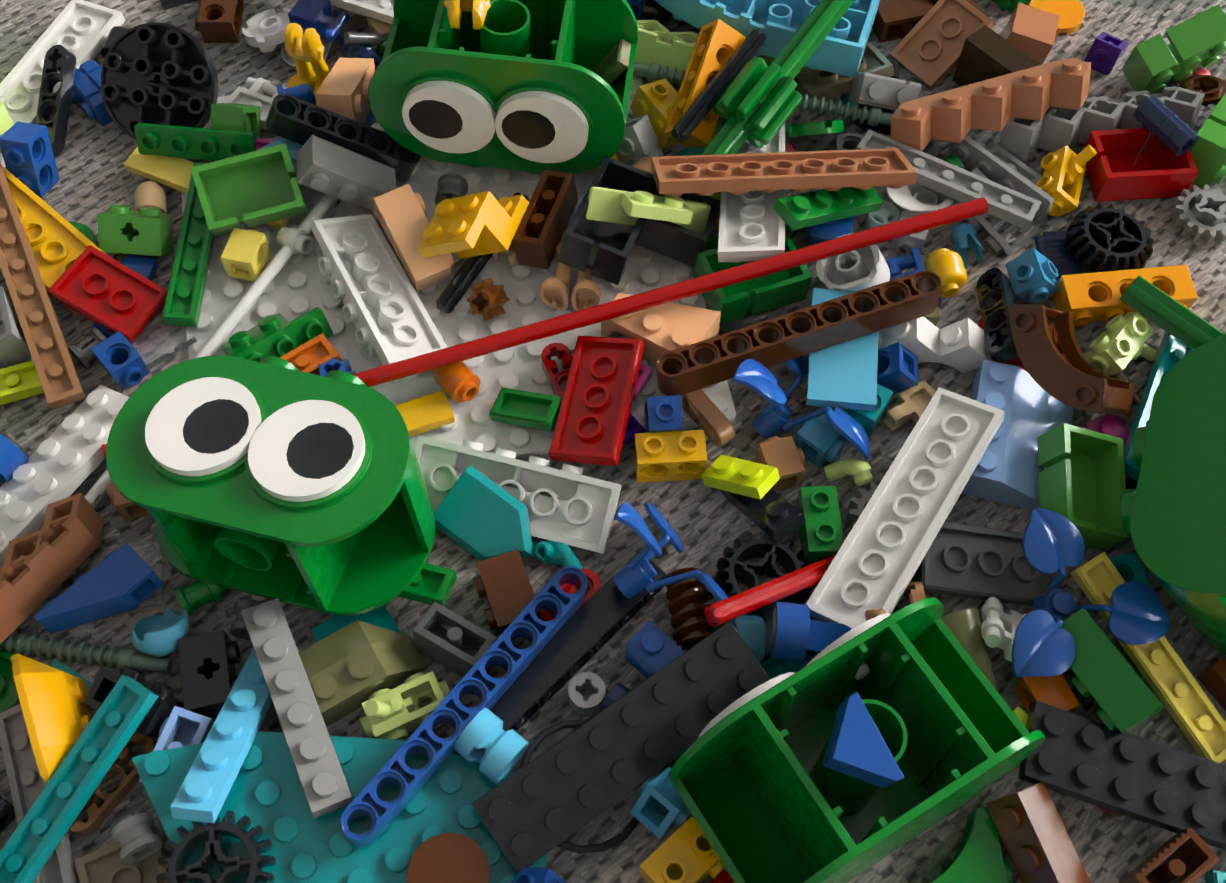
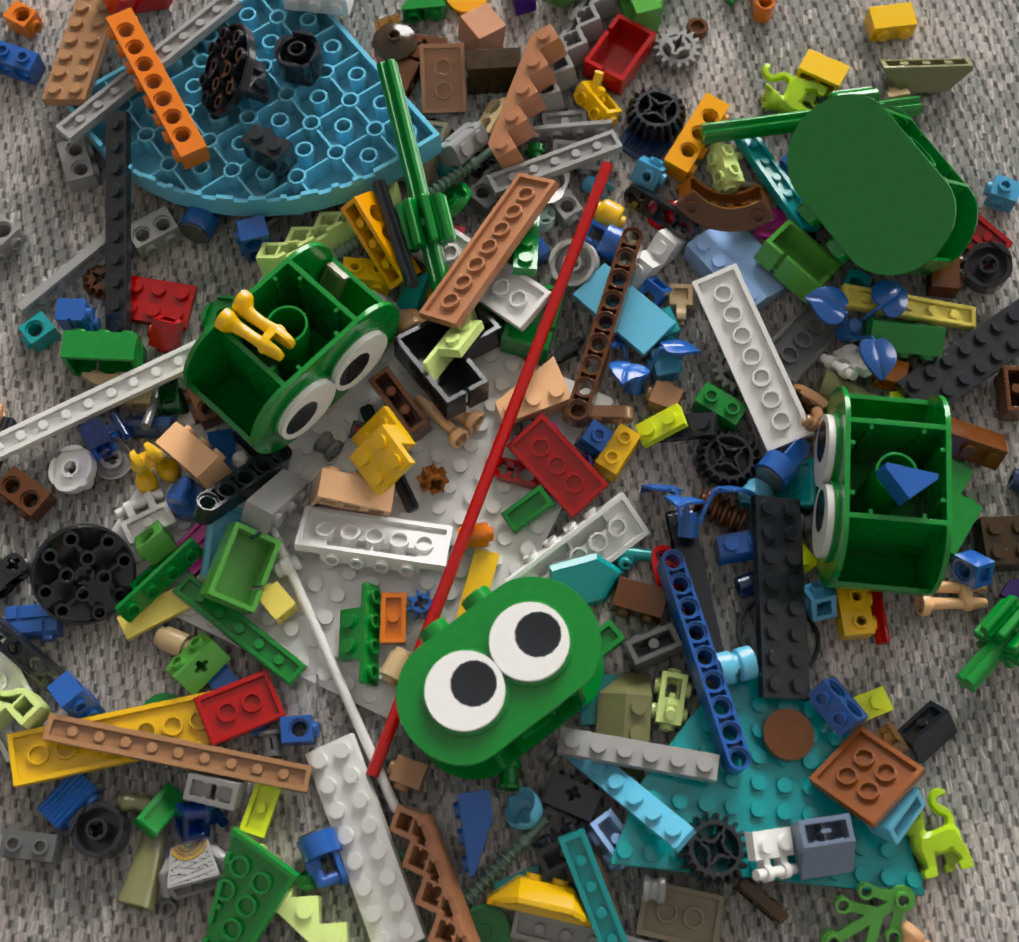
camera: 55 degrees left, 10 degrees up
light grey wheel [568,672,606,717] -> none
red axle [704,554,836,627] -> none
yellowish green arm [824,457,873,486] -> none
dark blue axle [1133,95,1199,157] -> none

